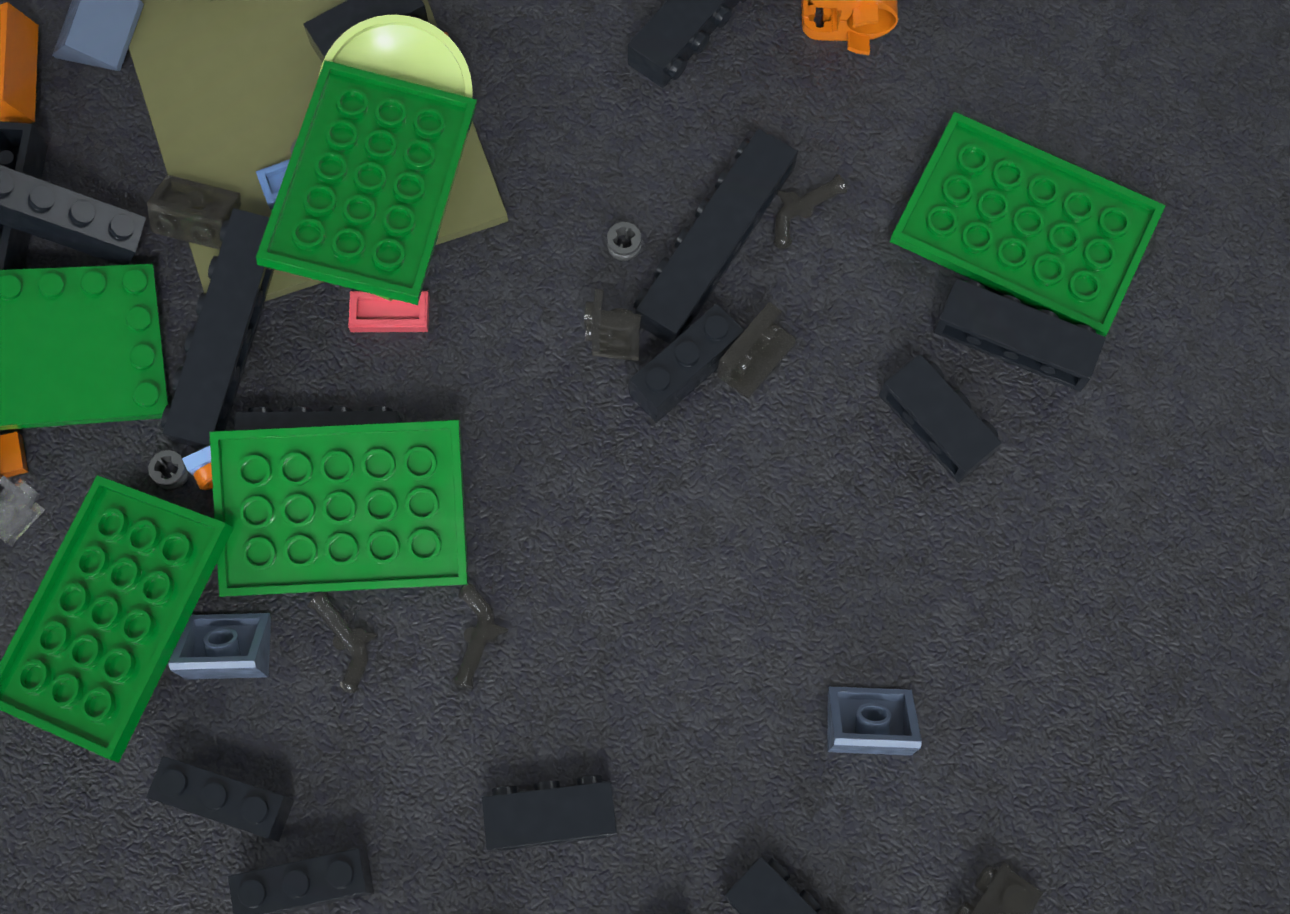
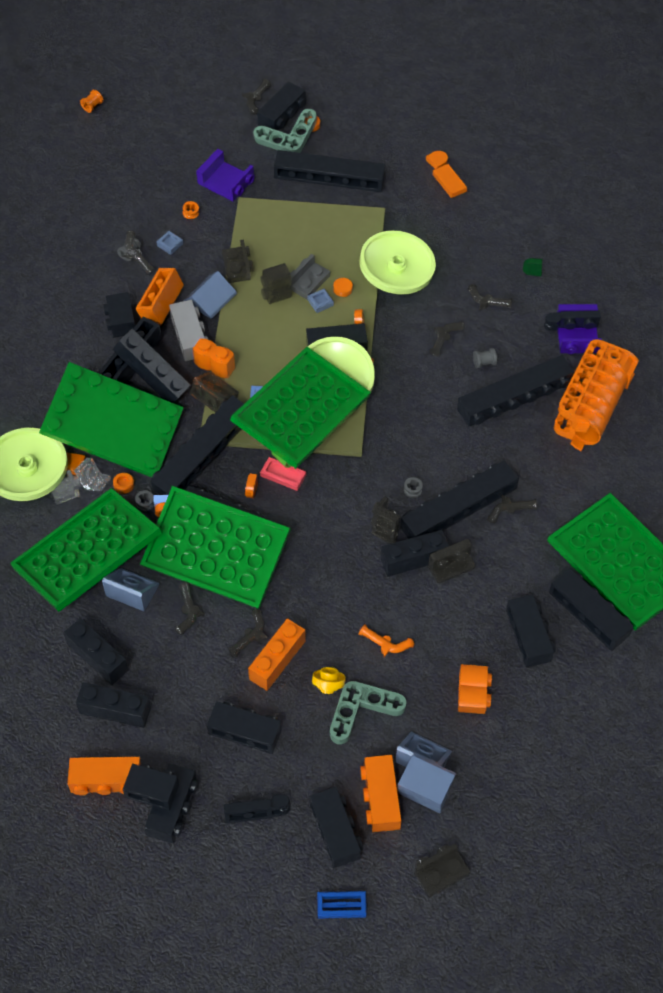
camera: 25 degrees right, 15 degrees down
none -> clear bracket [74,458,111,491]
none -> orange tile [113,473,134,494]
none -> light grey brick [169,300,208,361]
none -> orange brick [193,338,235,378]
none -> orange tile [245,473,258,499]
none -> orange brick [248,619,306,691]
none -> yellow plate [312,667,346,694]
none -> sand green beam [330,681,406,744]
none -> orange piece [358,624,414,658]
none -> orange brick [360,755,401,832]
none -> sand blue slope [398,753,456,813]
none -> orange brick [458,664,492,714]

